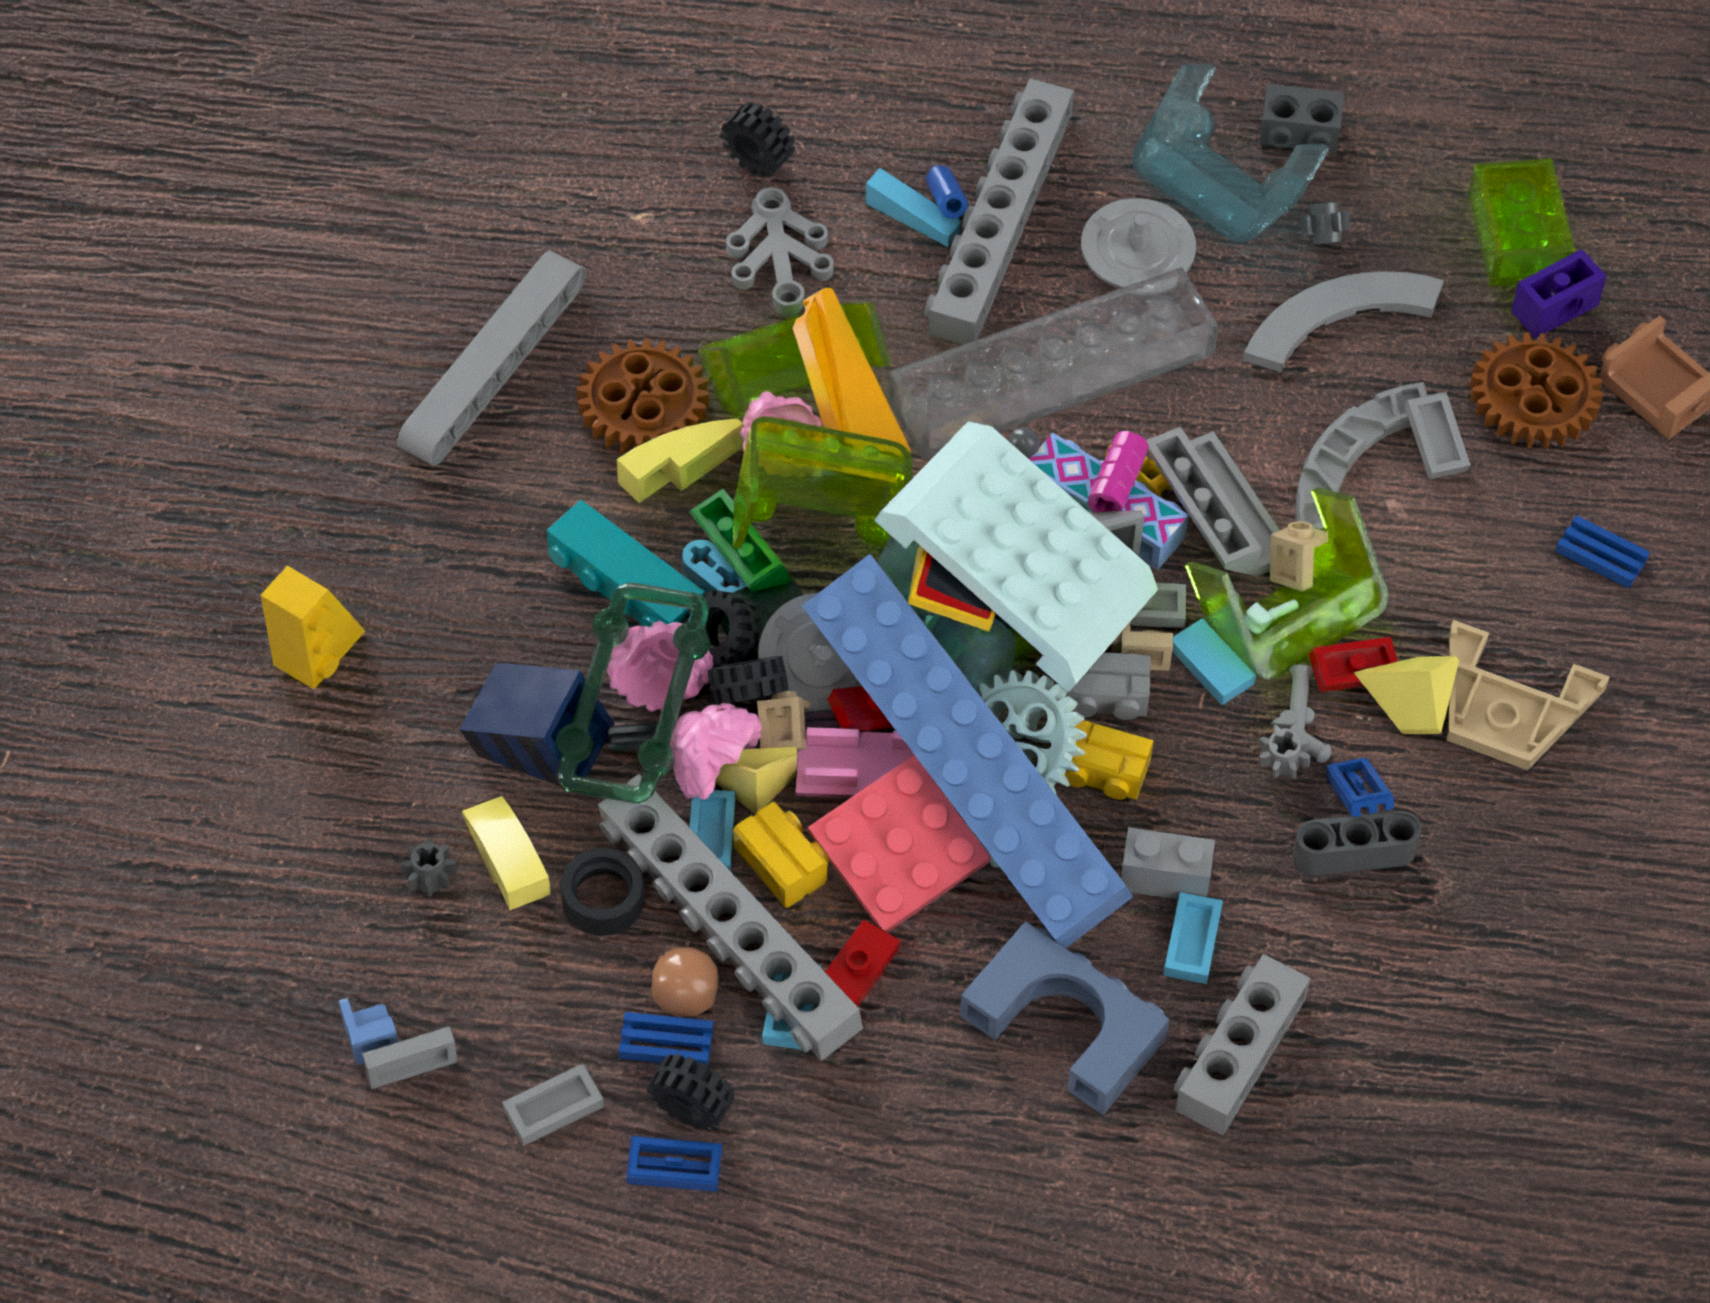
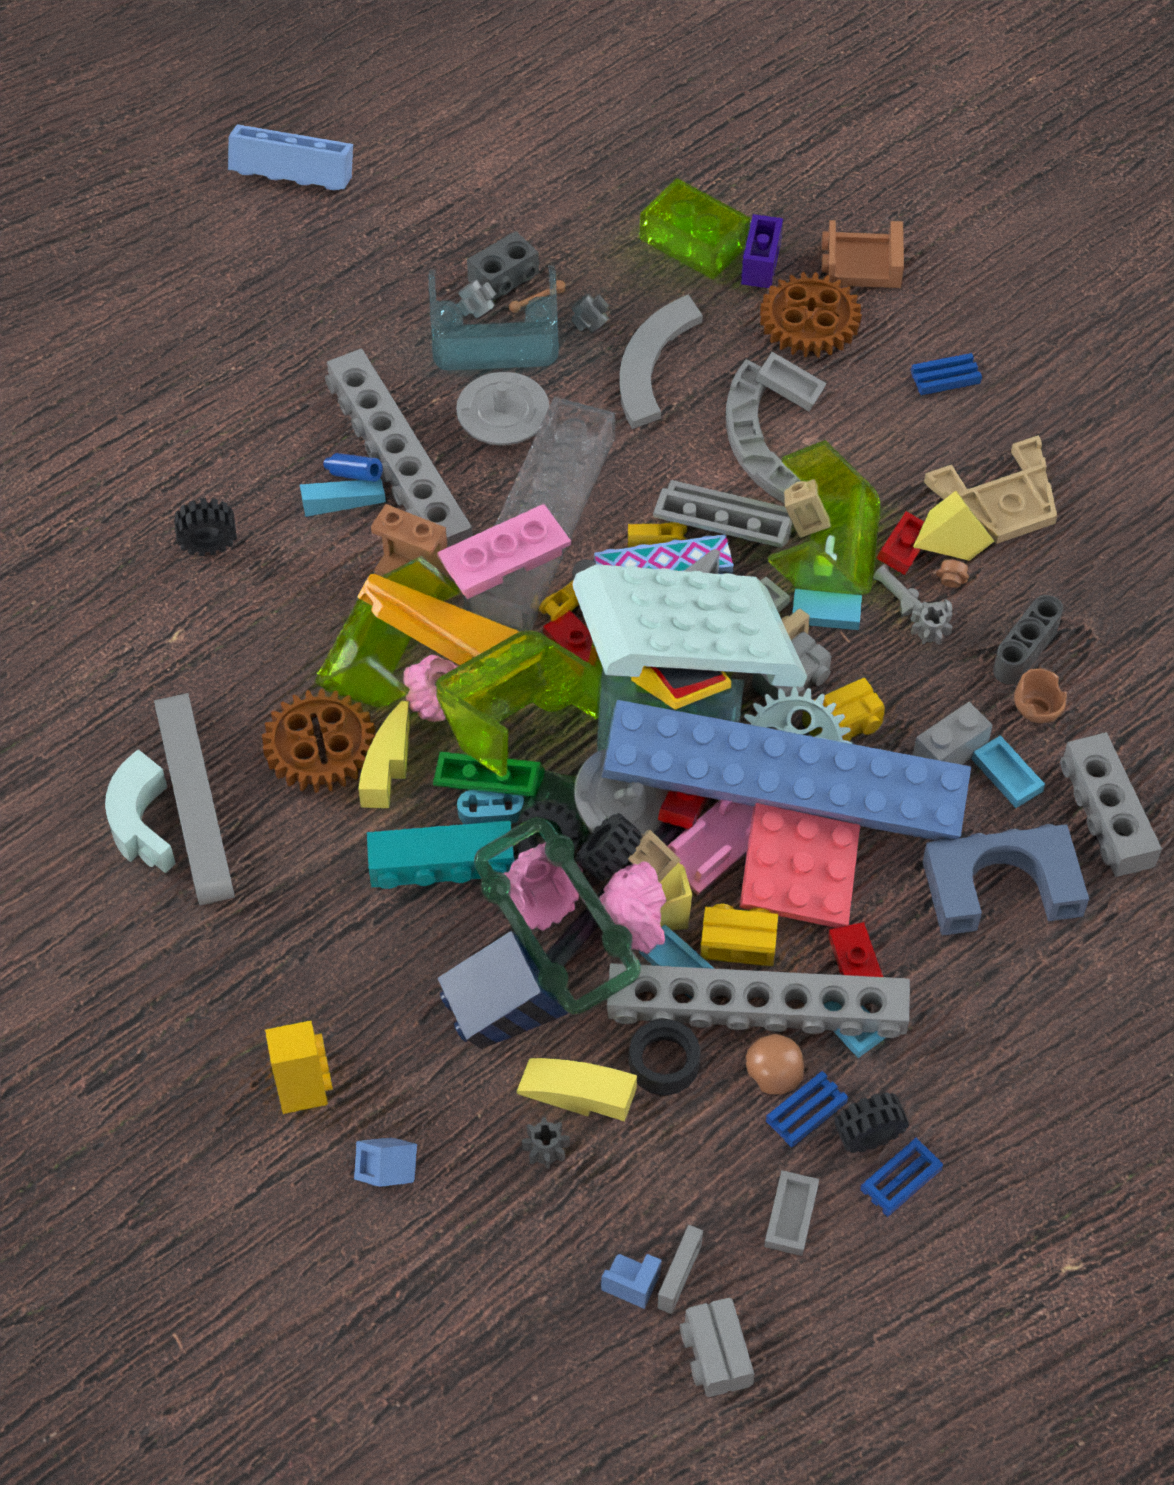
camera: 45 degrees left, 0 degrees up
light grey plant [726,187,834,317] -> none
dark pink axle [1087,431,1149,512] -> none
blue tile [1326,757,1394,817] -> none
none -> light aqua arch [105,750,176,873]
none -> medium blue panel [354,1138,417,1187]
none -> nougat panel [371,504,450,598]
none -> bright pink brick [437,504,571,599]
none -> light grey gear [457,279,496,319]
none -> nougat hinge [509,280,565,313]
none -> light grey brick [680,1298,755,1397]
none -> nougat plate [936,560,969,588]
none -> nougat hair [1014,668,1067,724]

